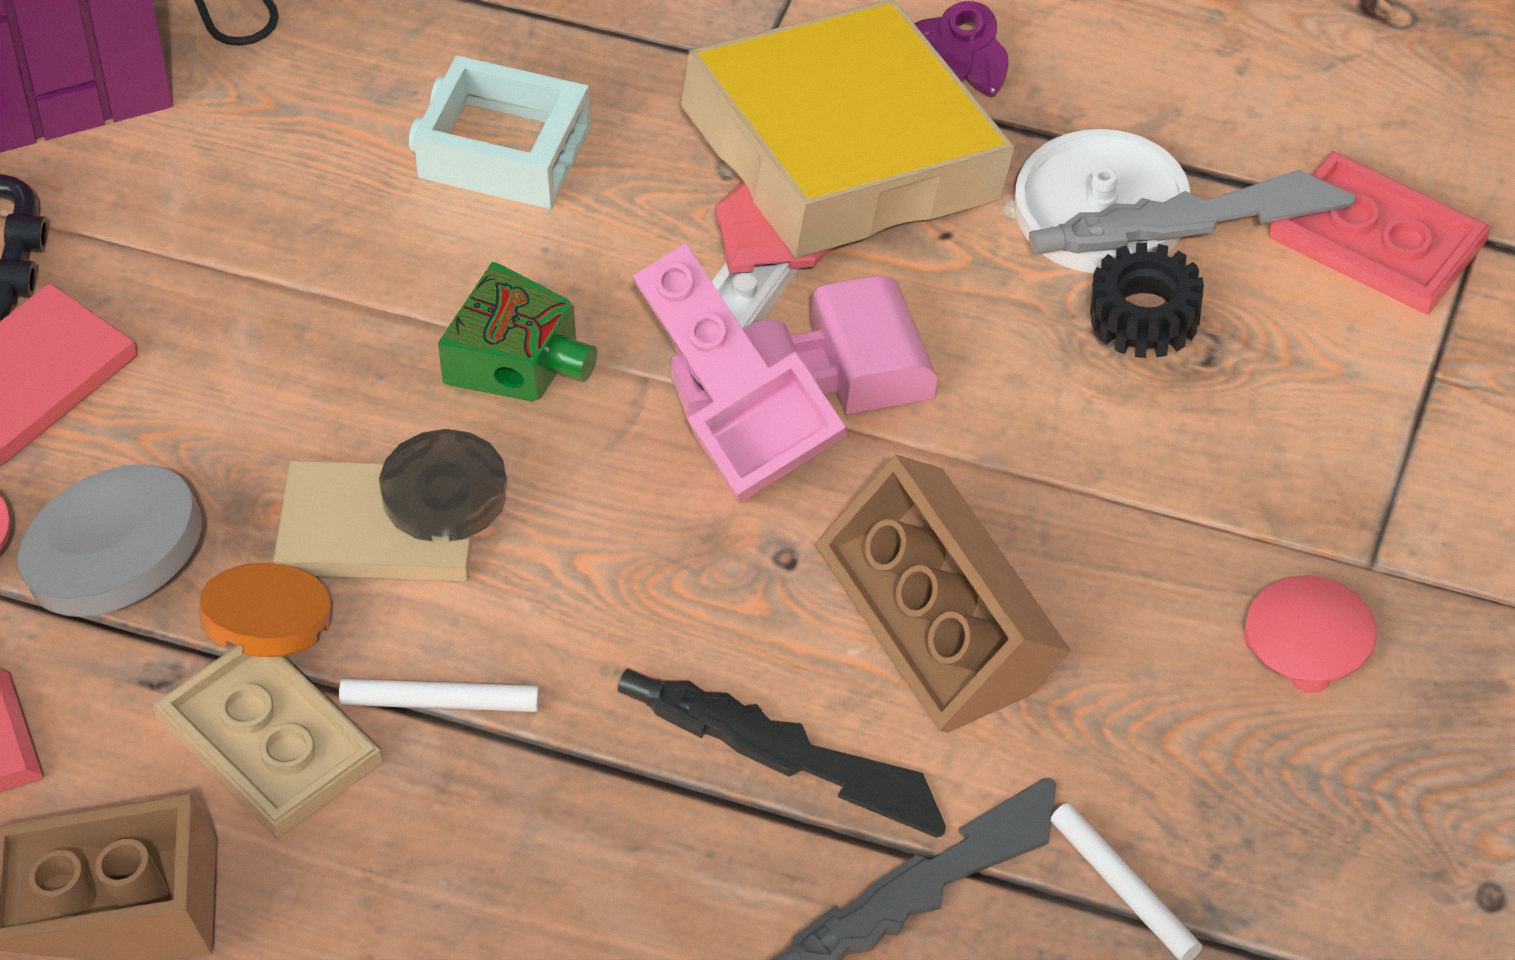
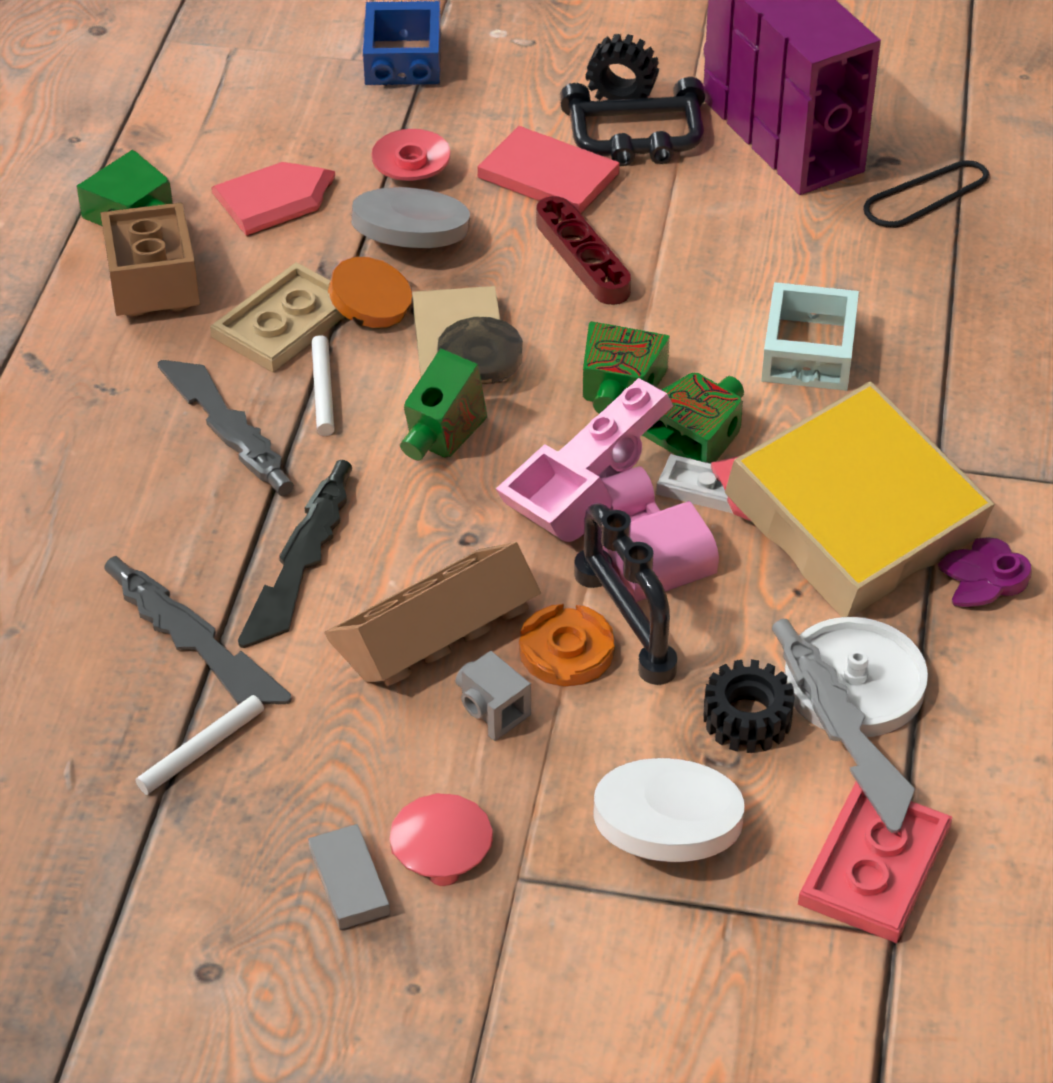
camera: 80 degrees right, 5 degrees down
none -> dark grey sword [158,360,294,496]
none -> light grey tile [308,824,390,930]
none -> green torso [400,348,488,461]
none -> light grey brick [456,651,531,741]
none -> orange tile [519,604,615,687]
none -> dark red beam [536,196,631,305]
none -> black bar [574,503,677,685]
none -> white piece [593,758,744,862]
none -> green torso [642,373,744,464]

